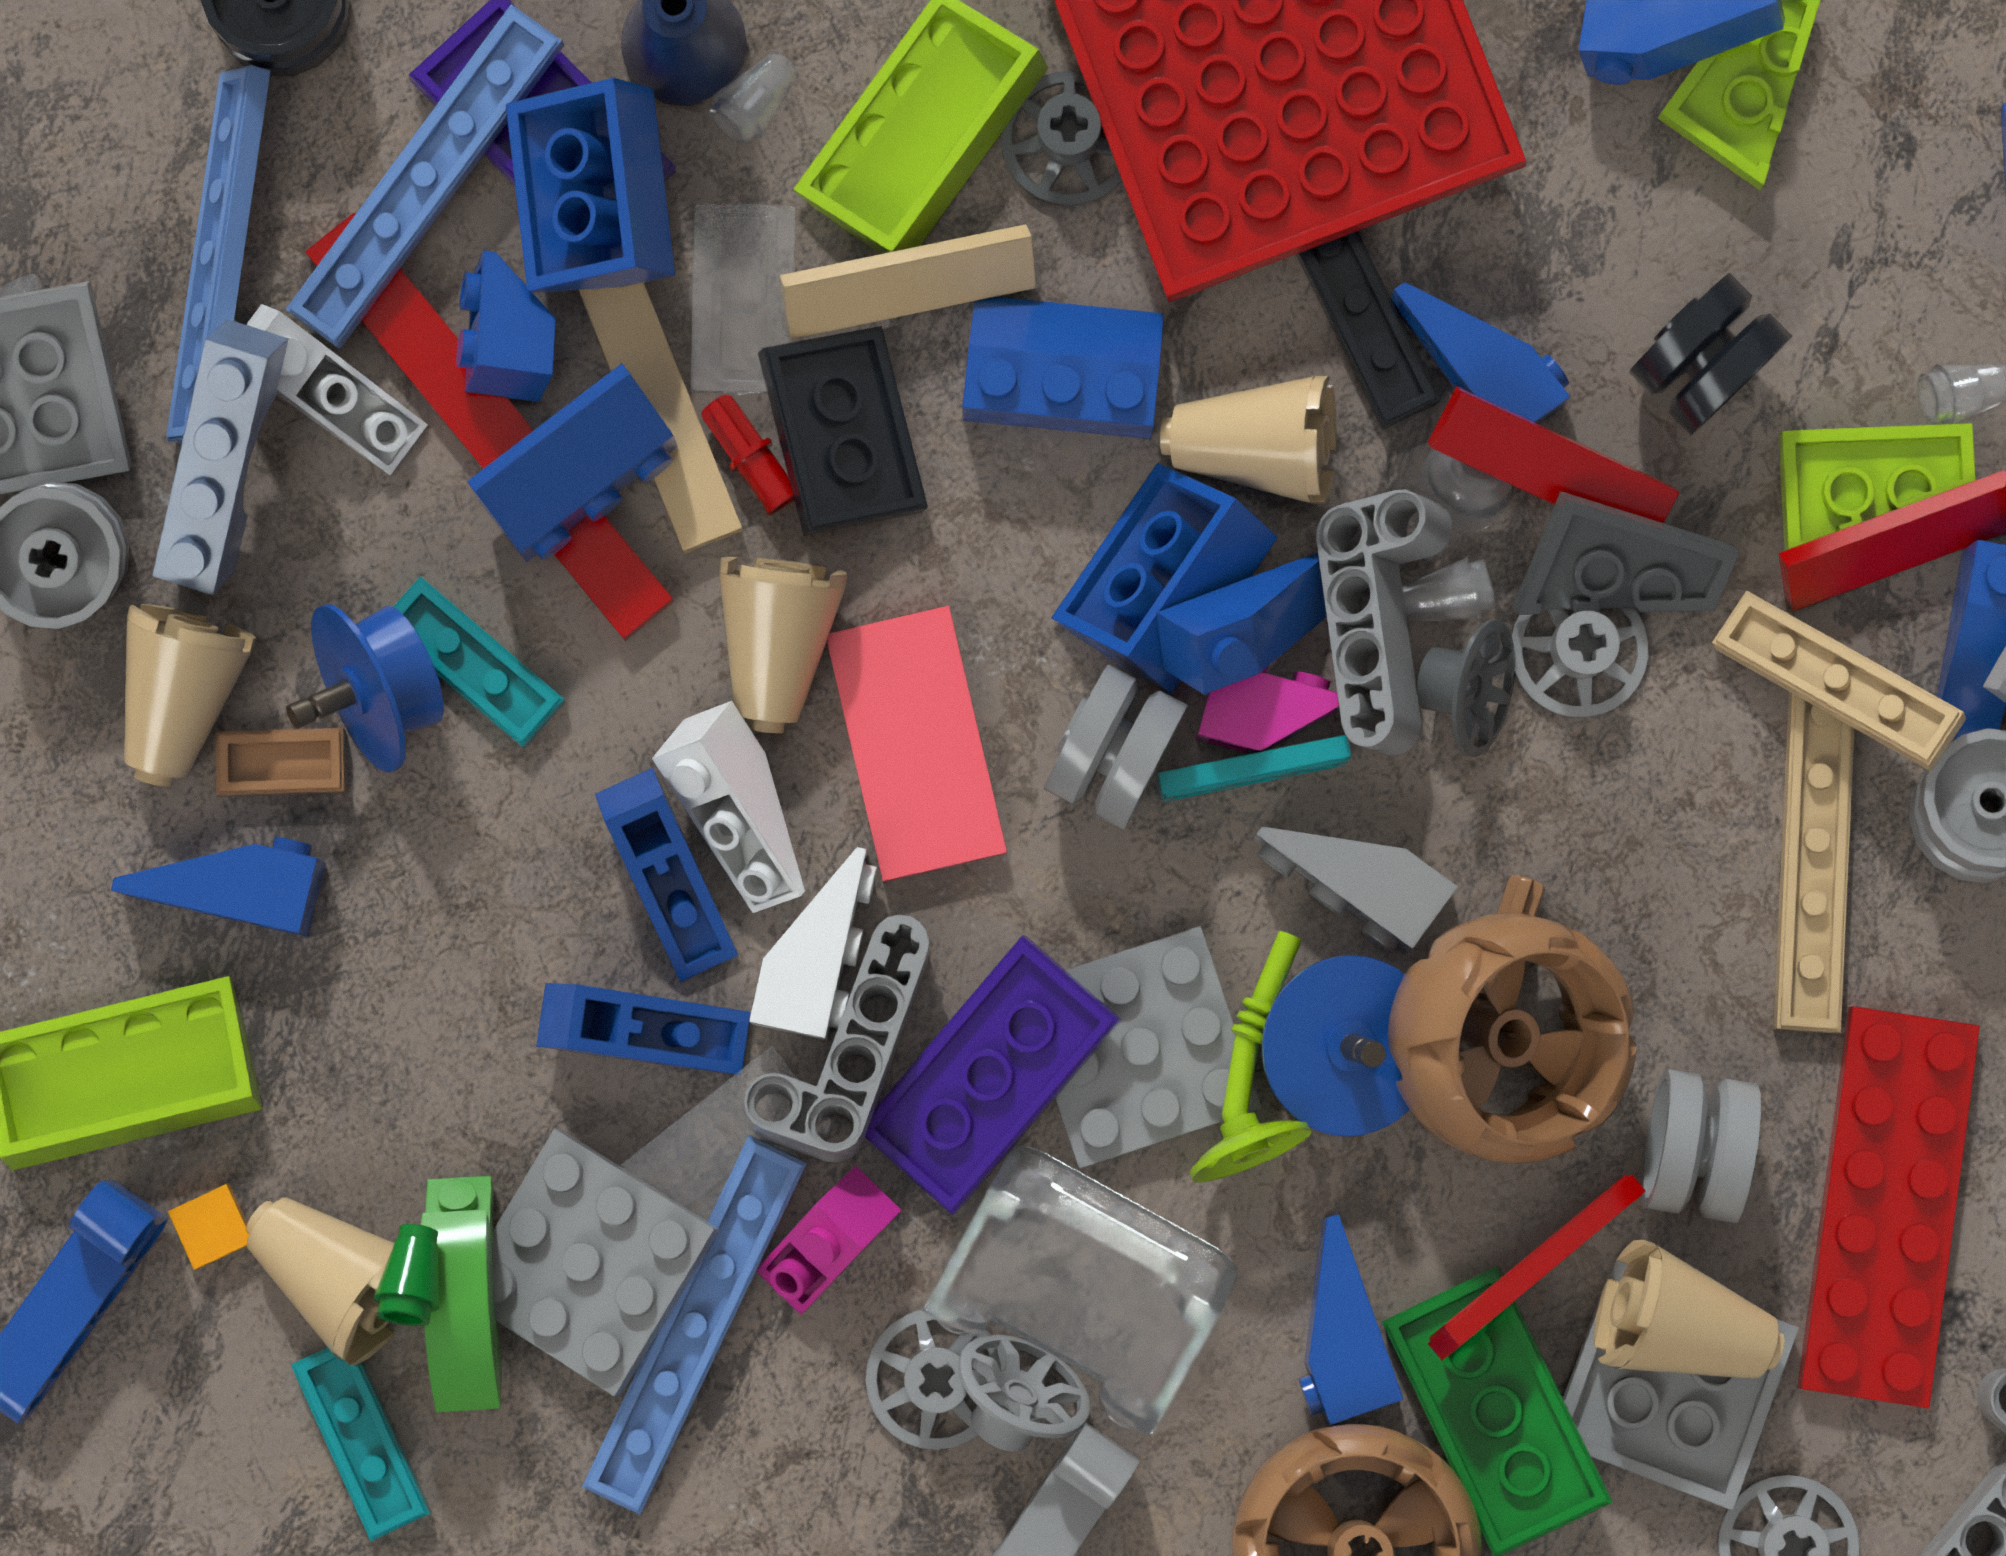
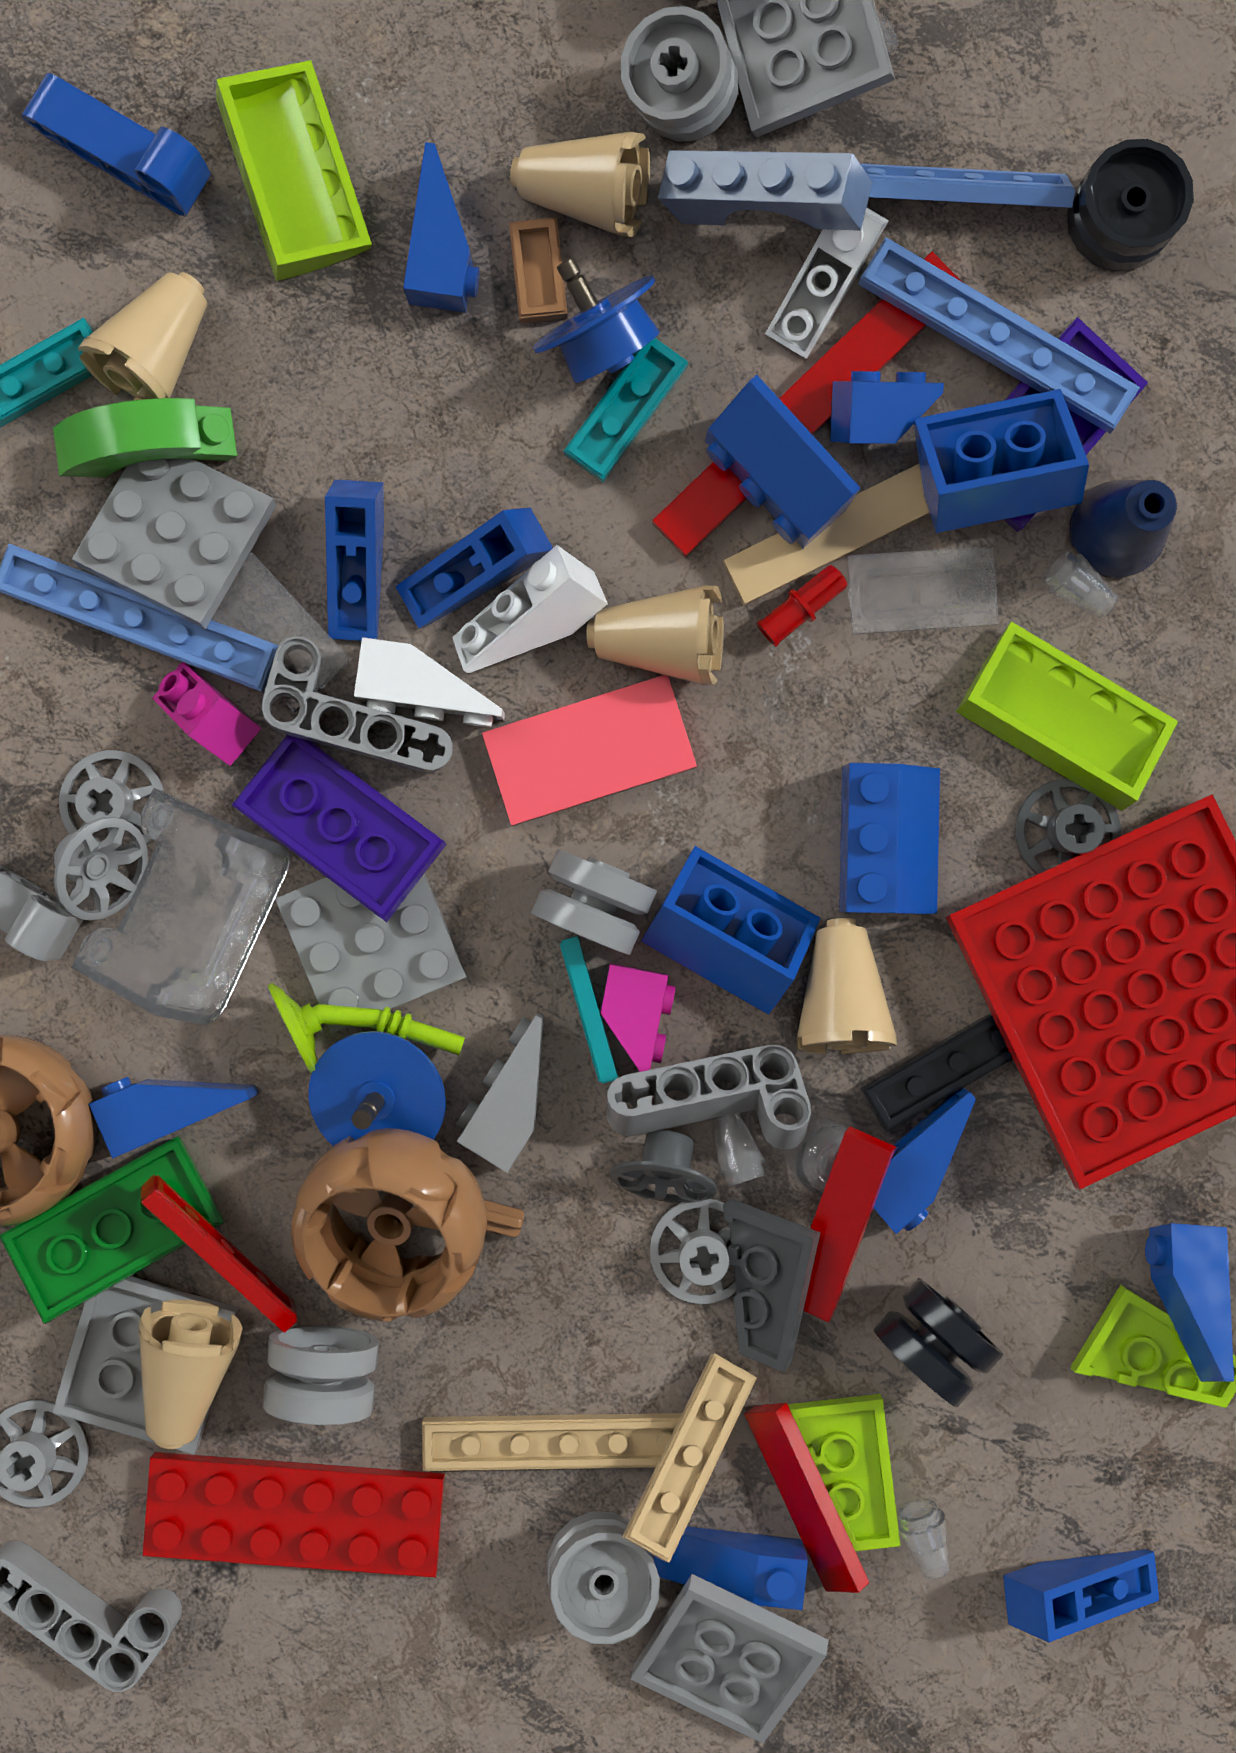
camera: 90 degrees right, 5 degrees up
light orange tile [168,1184,250,1270] -> none
green cone [373,1224,439,1326] -> none
black tile [758,326,928,536] -> none
tan tile [779,224,1036,339] -> none
blue slope [1156,552,1327,695] -> none

